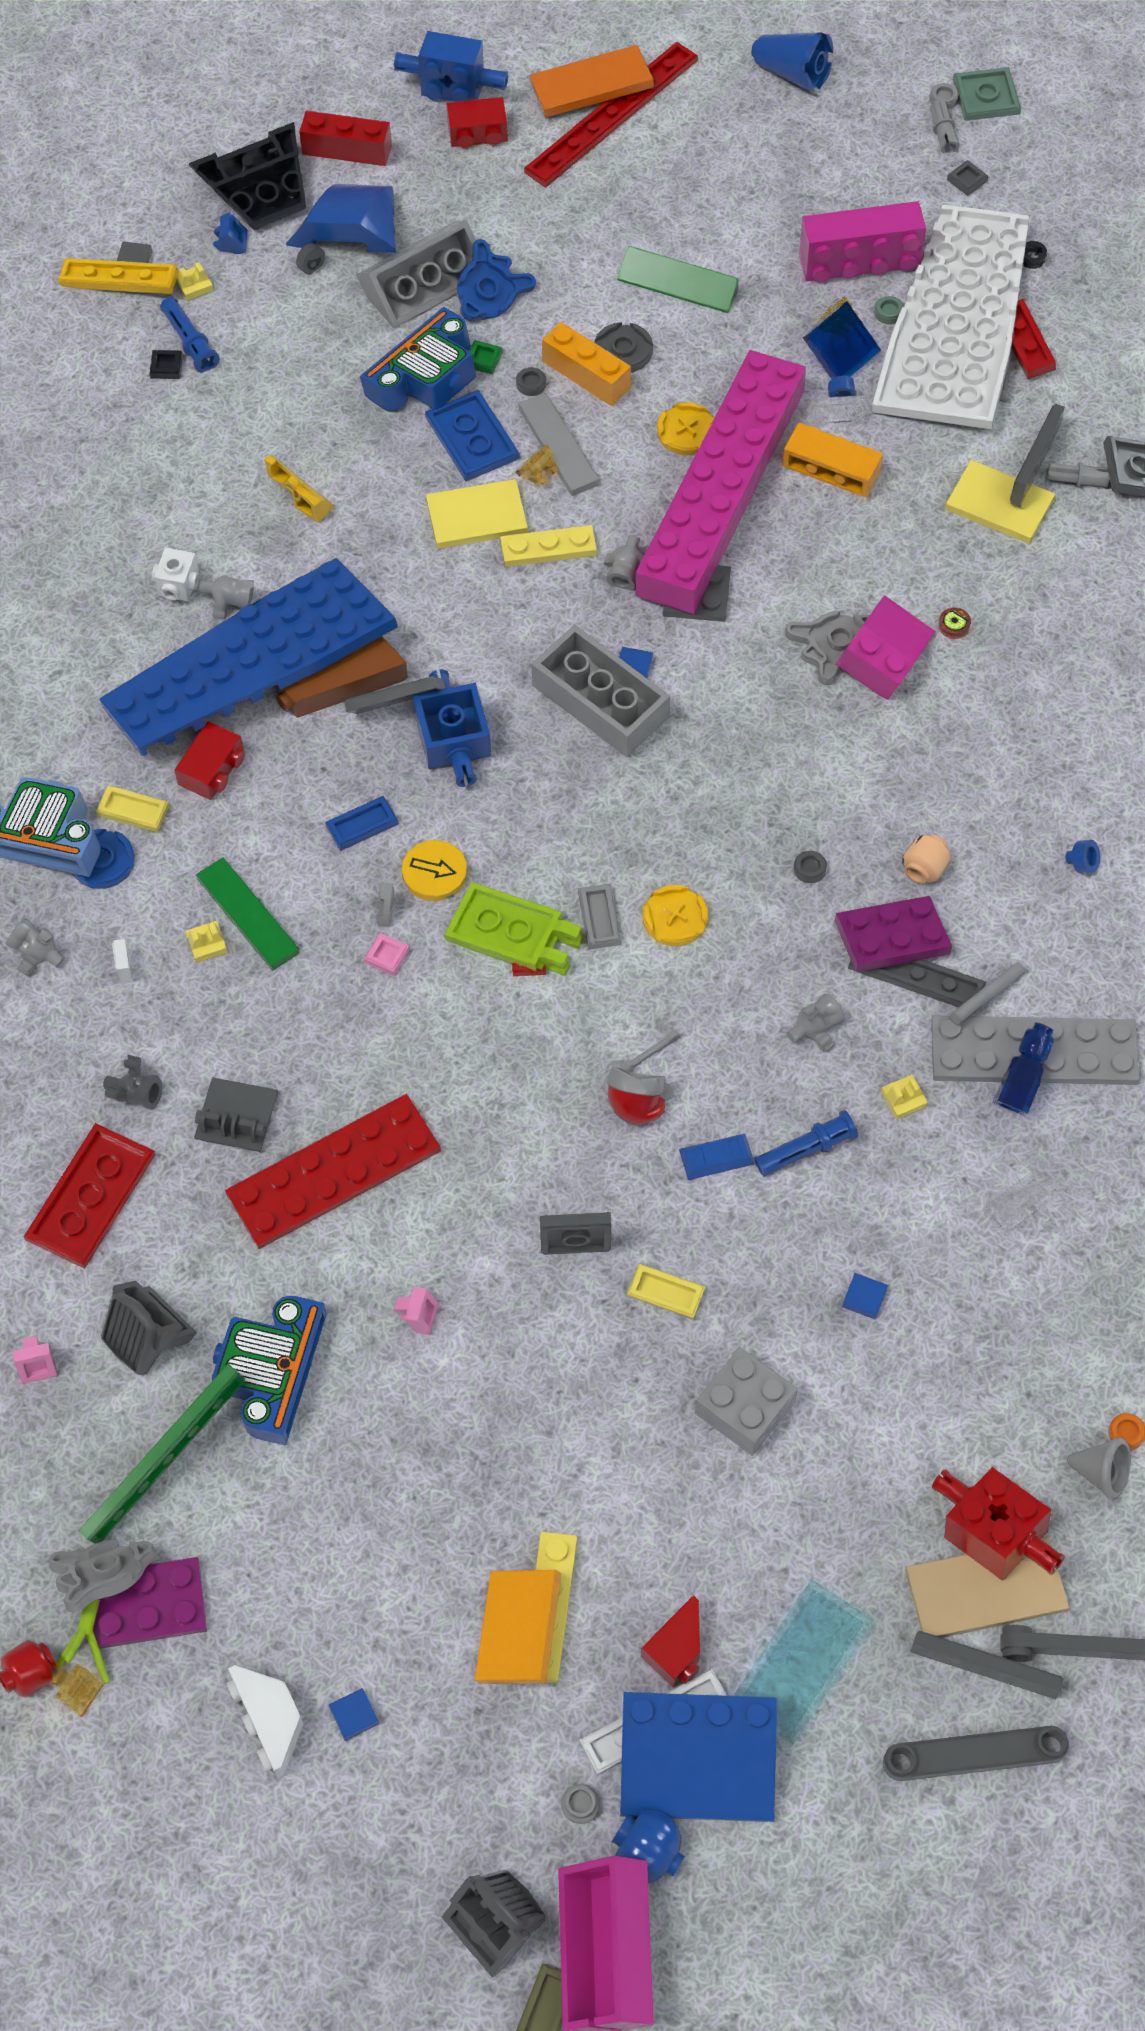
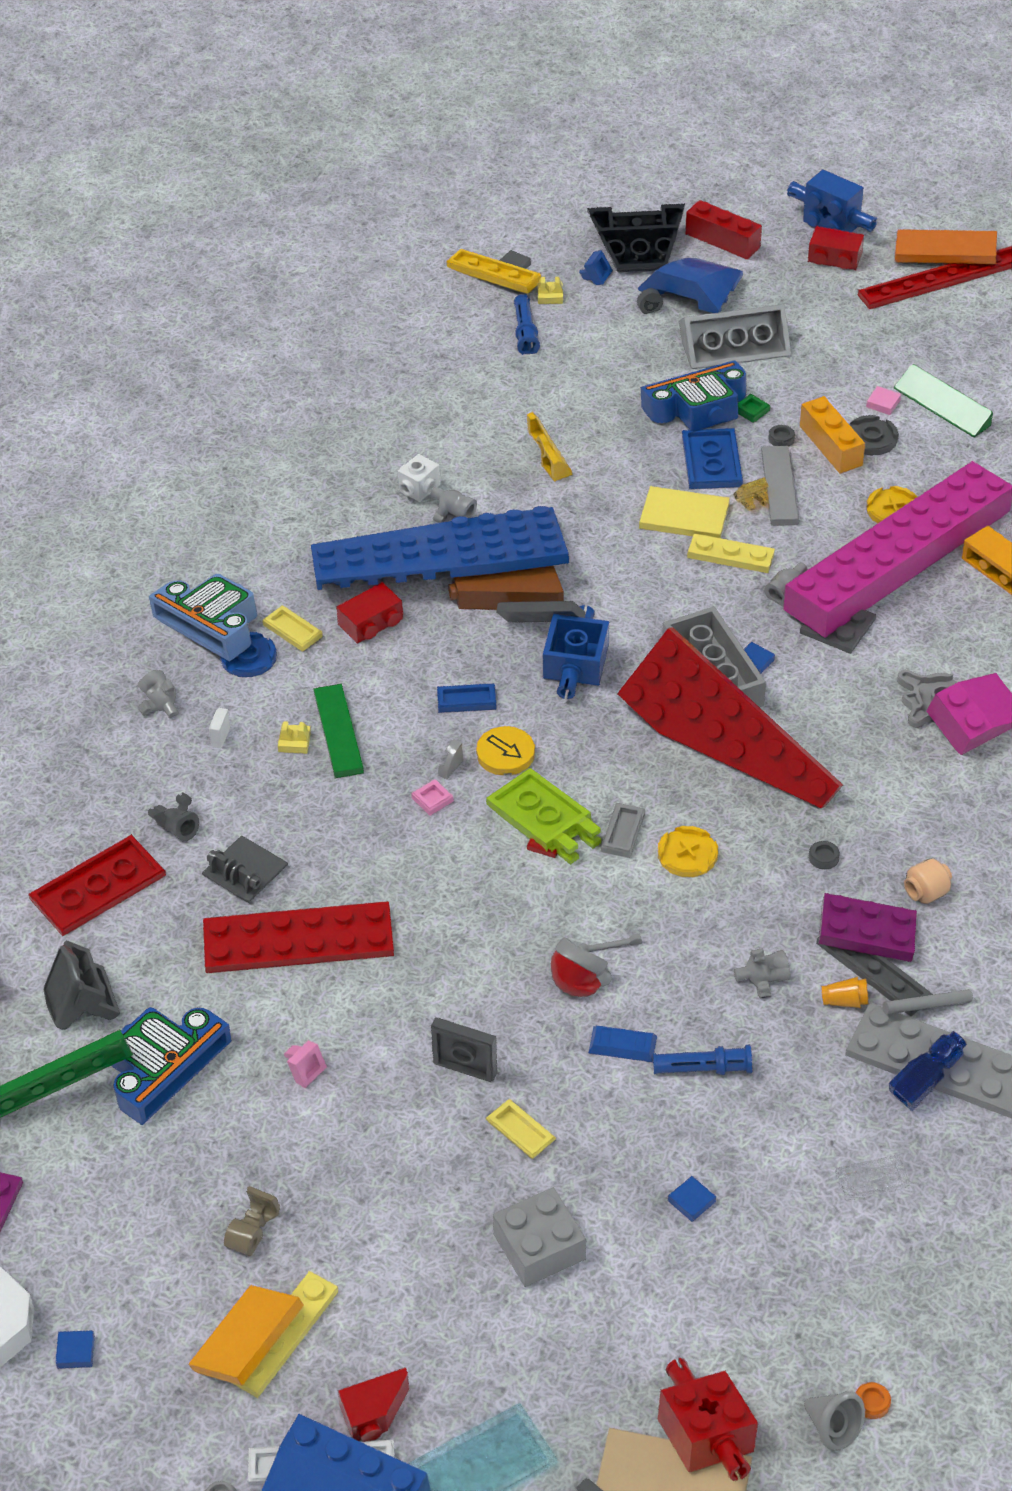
camera: 25 degrees right, 15 degrees down
black tile [149,350,183,379] -> none
blue tile [457,239,536,321] -> none
light yellow tile [881,1075,928,1120] -> none
none -> dark tan leg [224,1186,280,1257]
none -> red wing [617,627,843,808]
none -> light orange cone [822,976,869,1008]
none -> bright pink tile [866,386,901,415]

